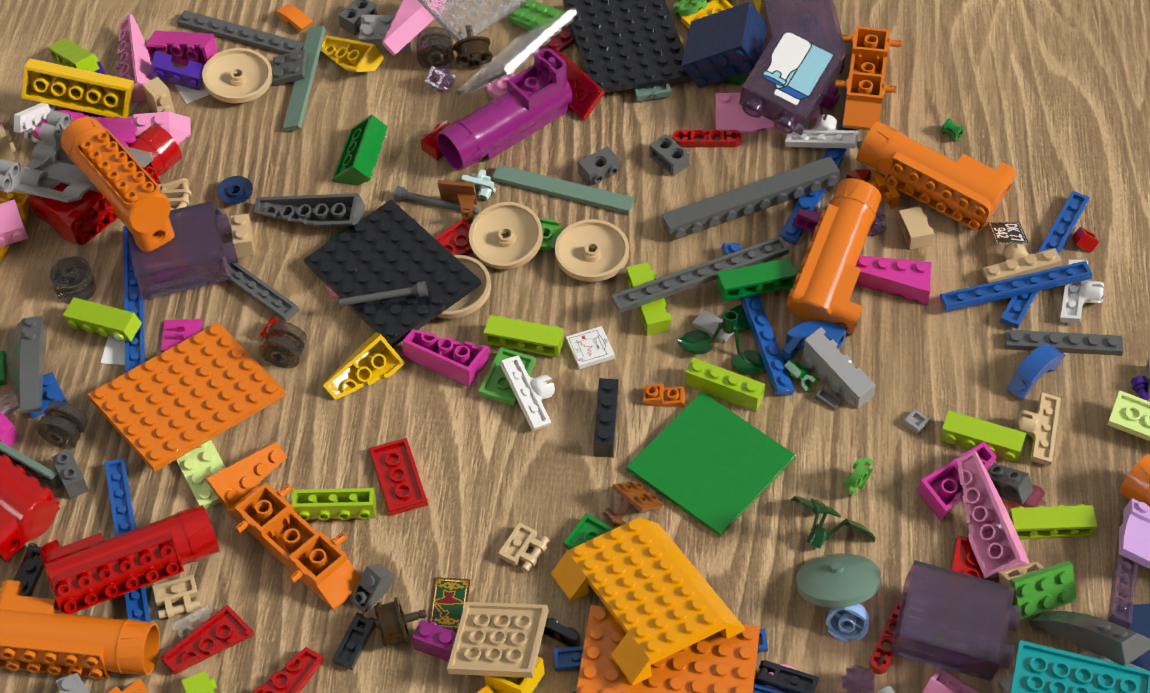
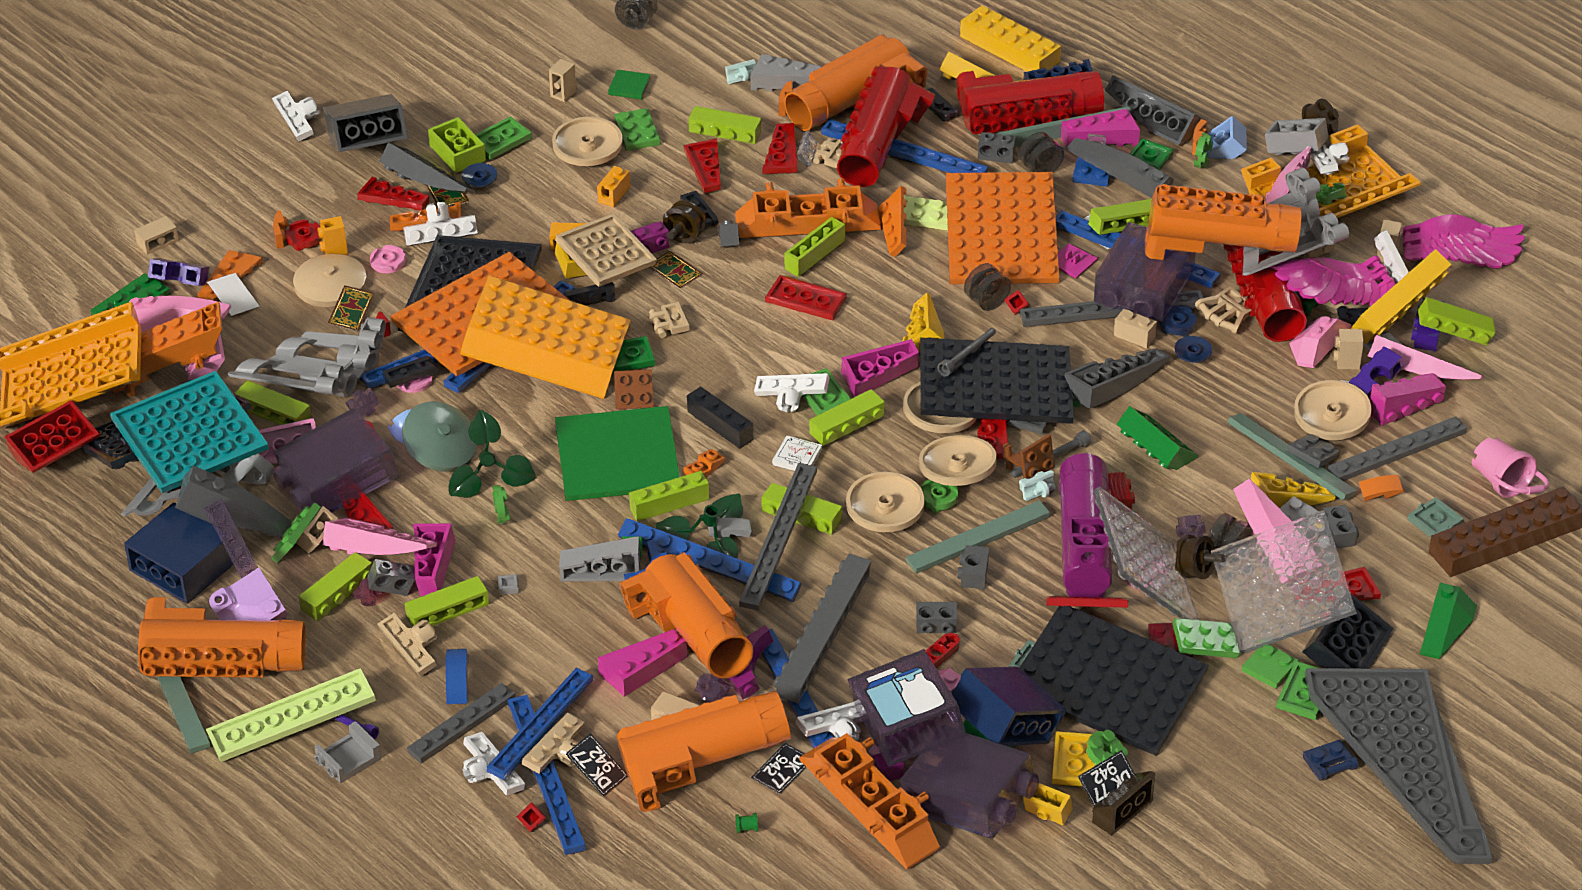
camera: 130 degrees right, 10 degrees down
green brick [716,258,796,301] -> none

